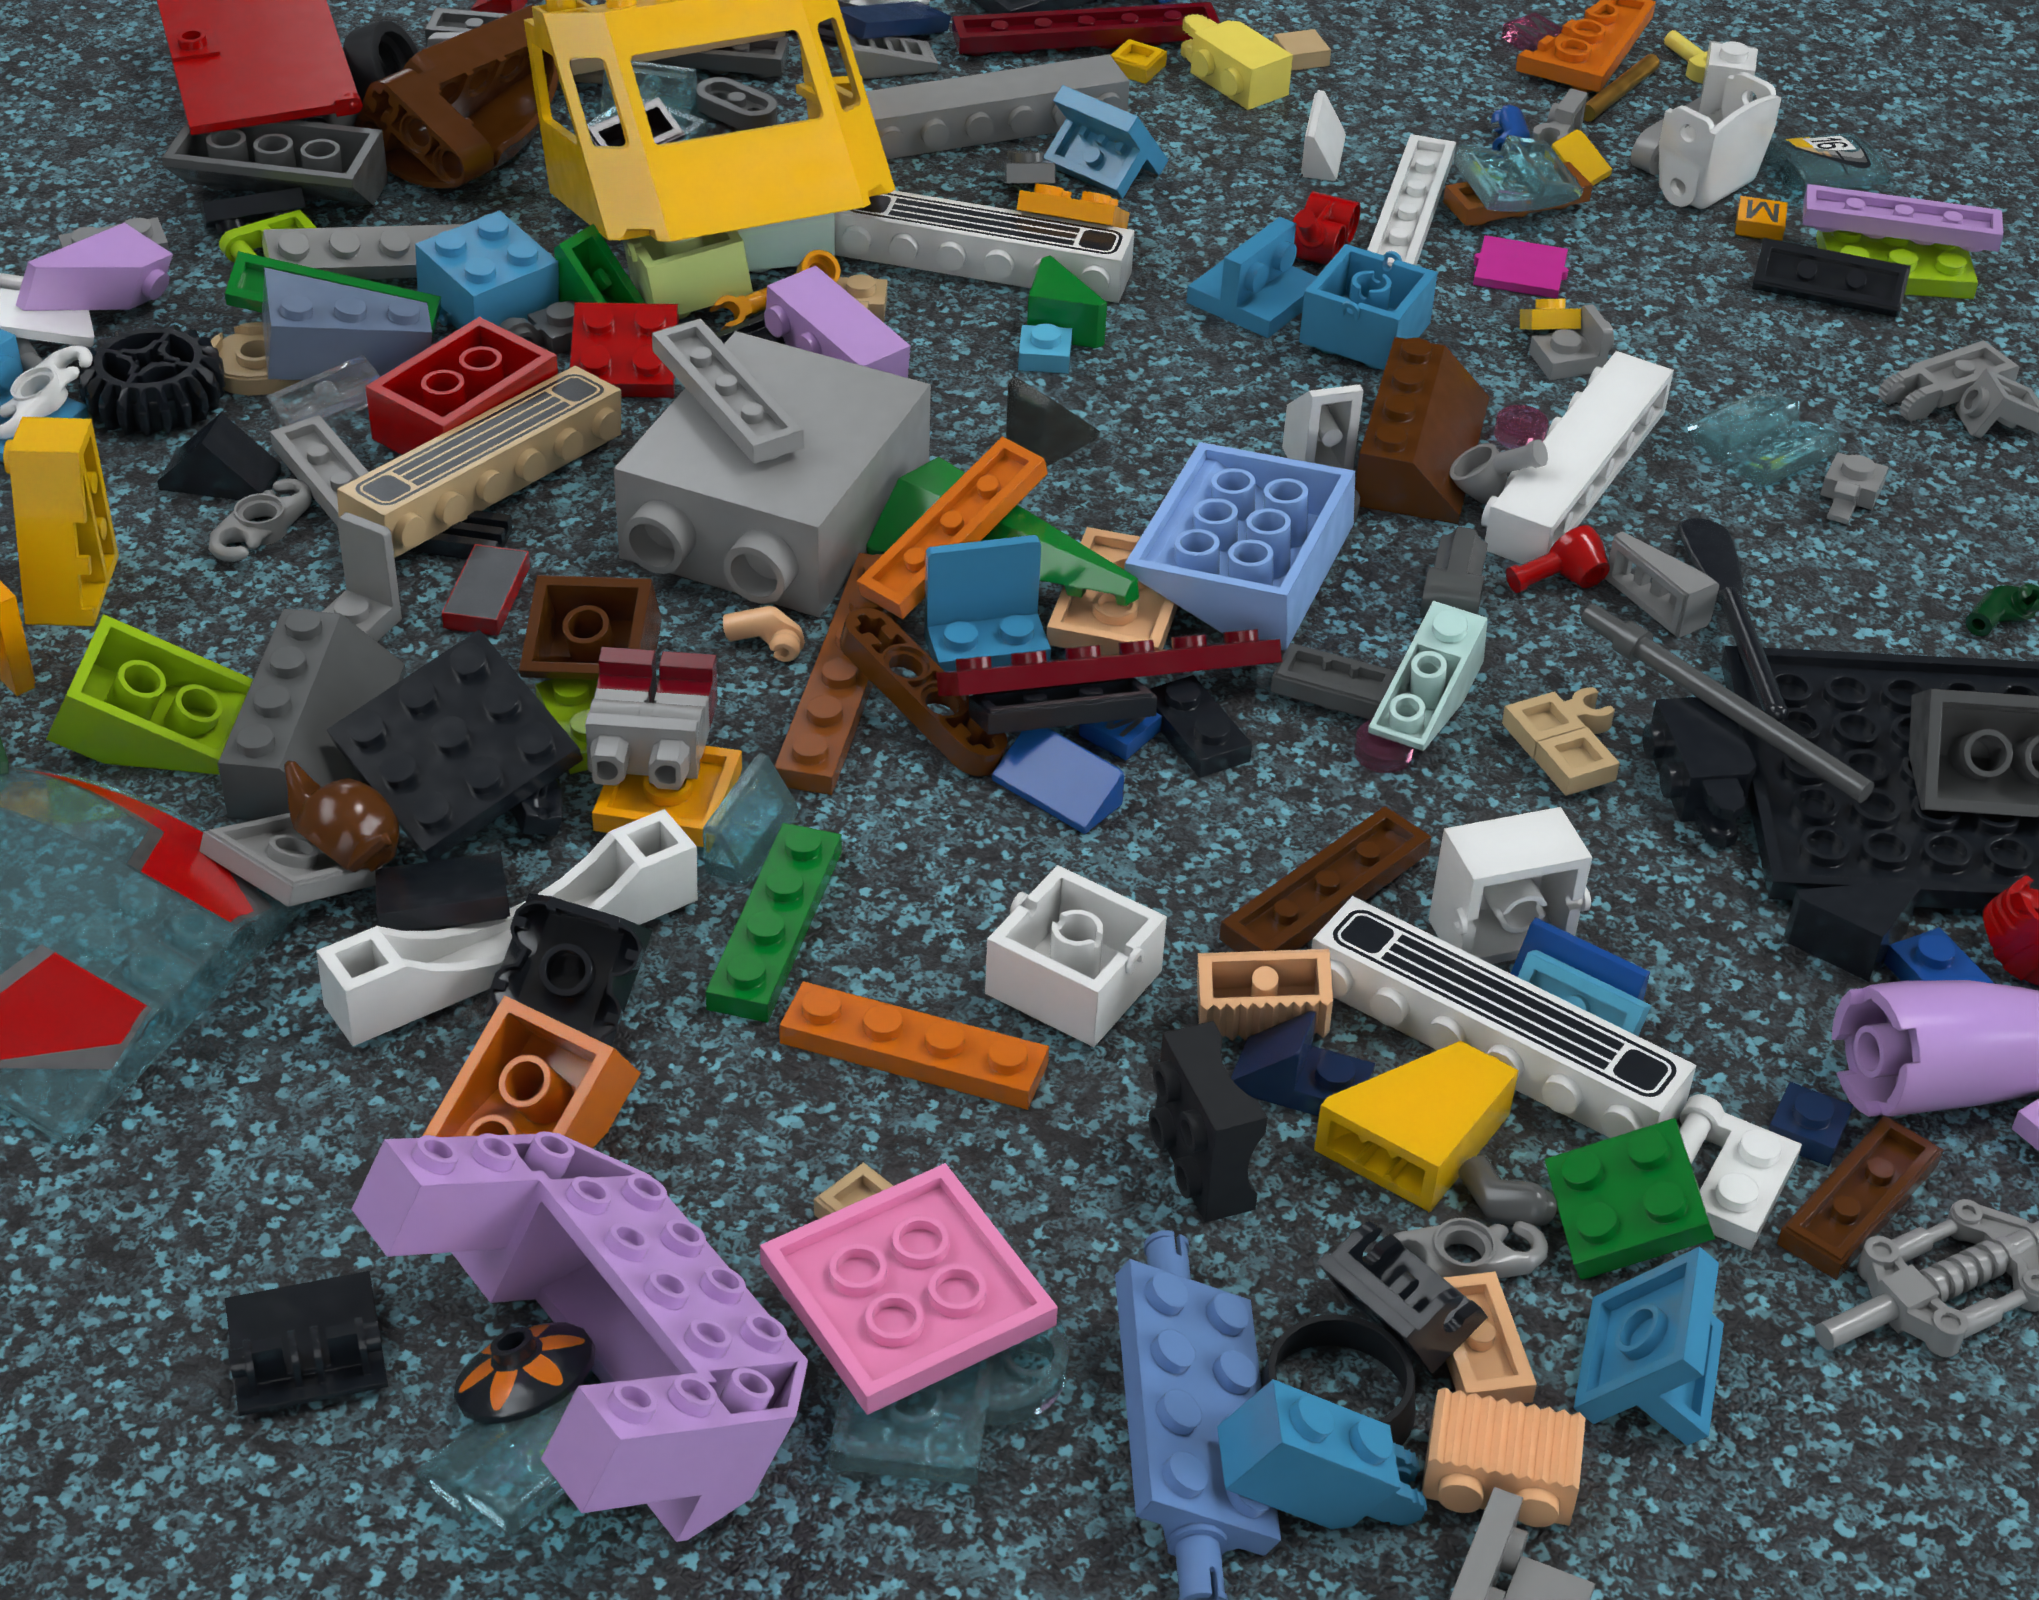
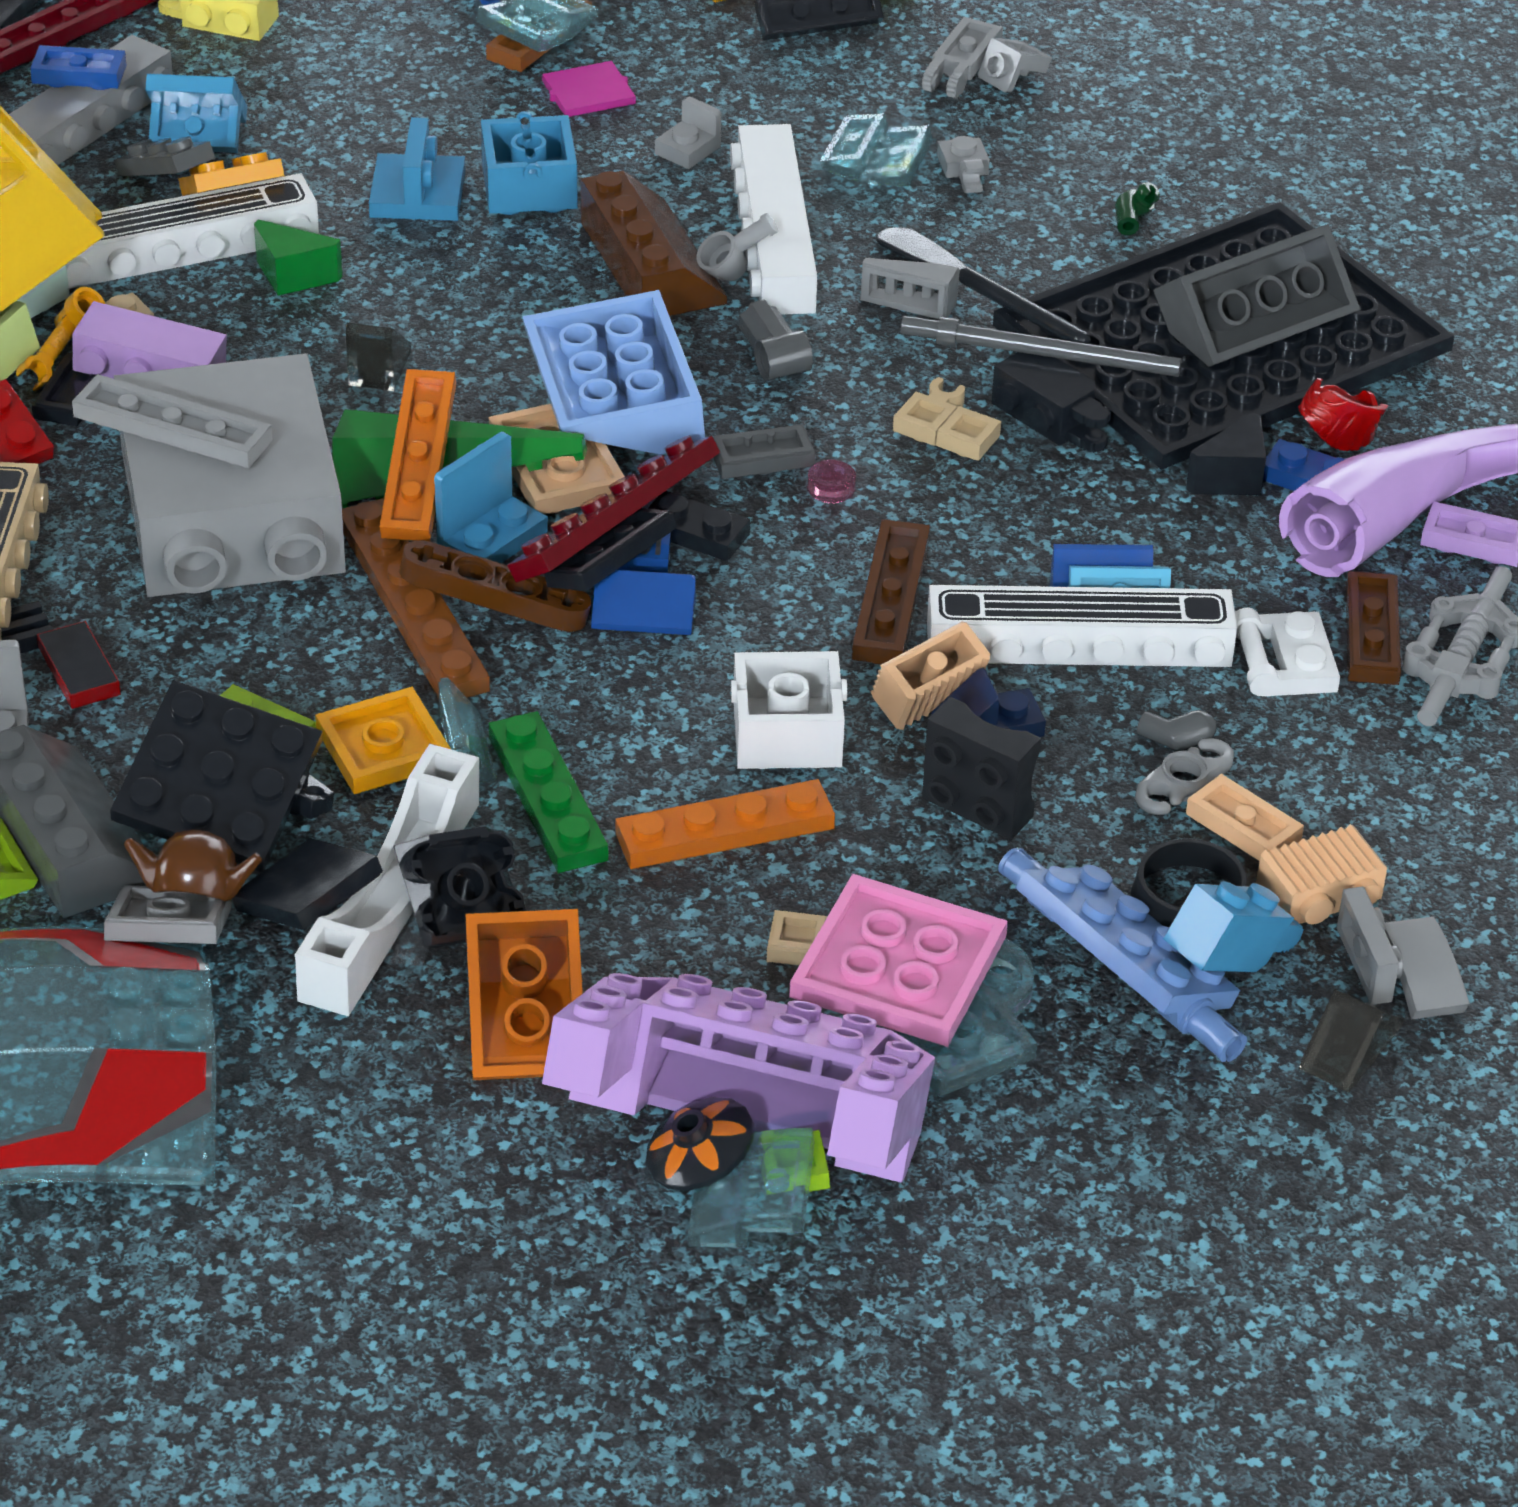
camera: 35 degrees left, 0 degrees up
black hinge [225,1271,388,1416] -> none
reddish brown slope [519,575,662,680] -> none
light grey hips [585,647,718,790] -> none
light nougat arm [723,606,805,662] -> none
medium azure plate [1018,324,1072,374] -> none
yellow tile [1110,39,1167,84] -> none
white slope [1282,385,1364,470] -> none
red beam [1292,191,1361,265] -> none
white slope [1301,90,1346,181] -> none
yellow slope [1314,1041,1519,1212] -> none
black hinge [1317,1221,1488,1374] -> none
white plate [1367,134,1456,267] -> none
light aqua slope [1368,601,1488,751] -> none
white brick [1428,807,1592,964] -> none
clear pink tile [1494,405,1549,449] -> none
red bar [1505,525,1610,593] -> none
yellow plate [1519,299,1581,330] -> none
green plate [1544,1118,1715,1280] -> none
dark azure bracket [1574,1246,1724,1446] -> none
dark blue plate [1768,1082,1854,1167] -> none
none -> blue plate [30,45,127,90]

